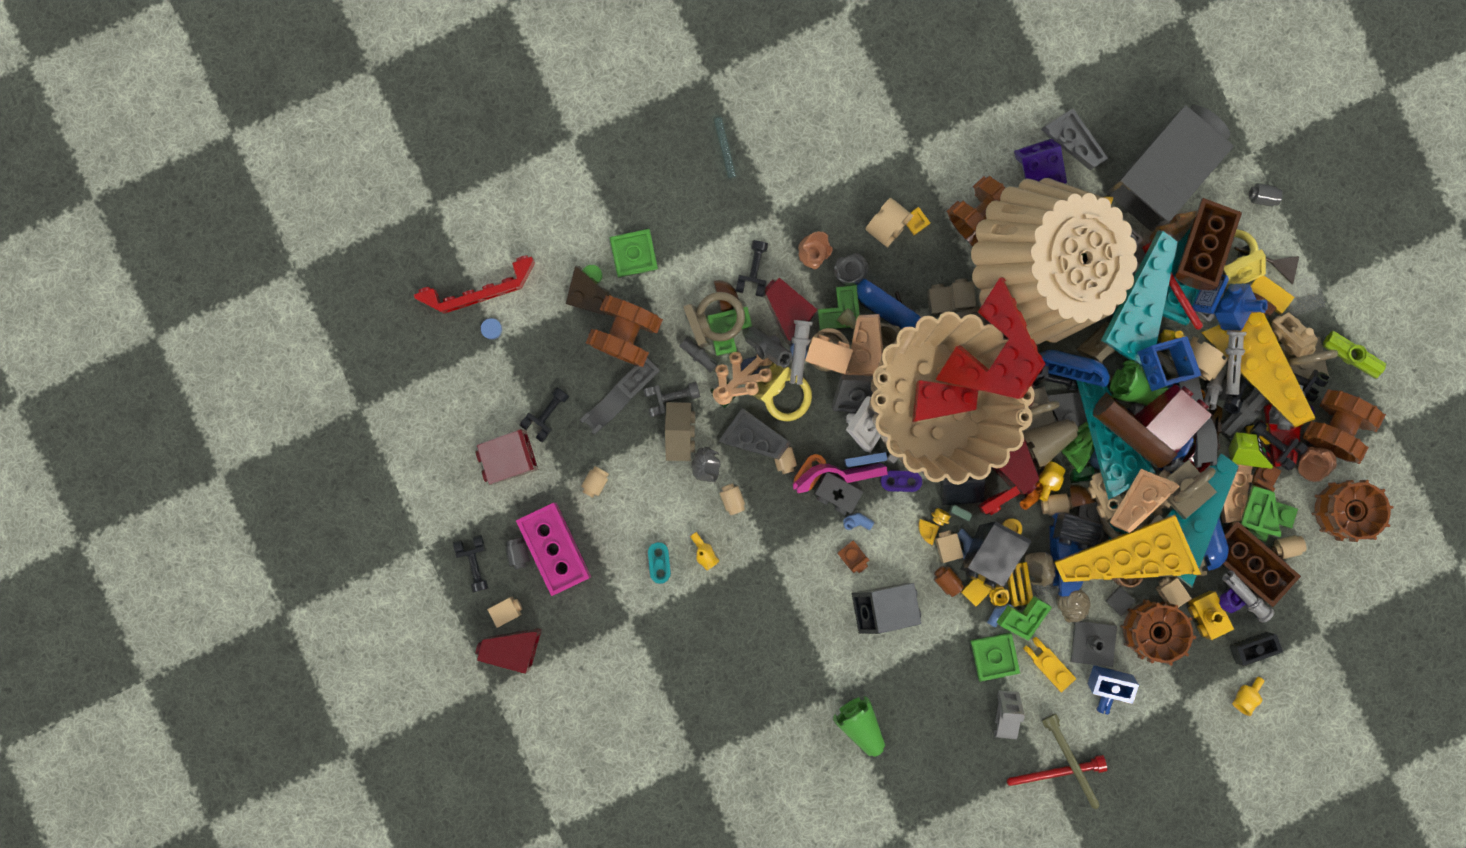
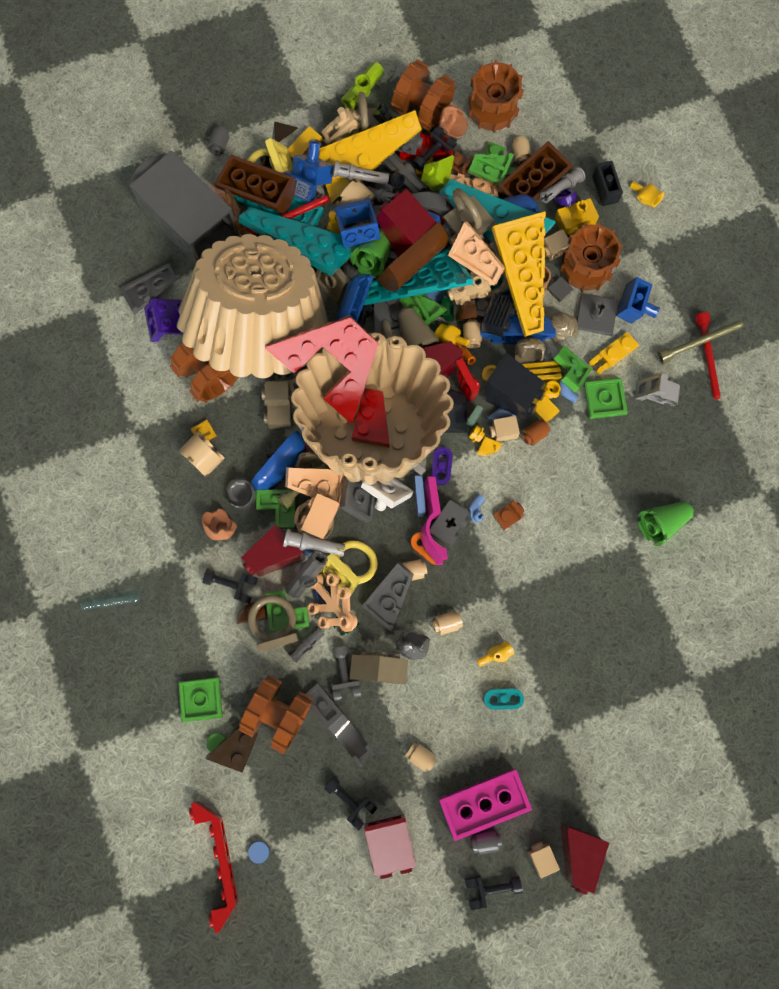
camera: 85 degrees left, 10 degrees down
slope [851,583,922,634] -> none

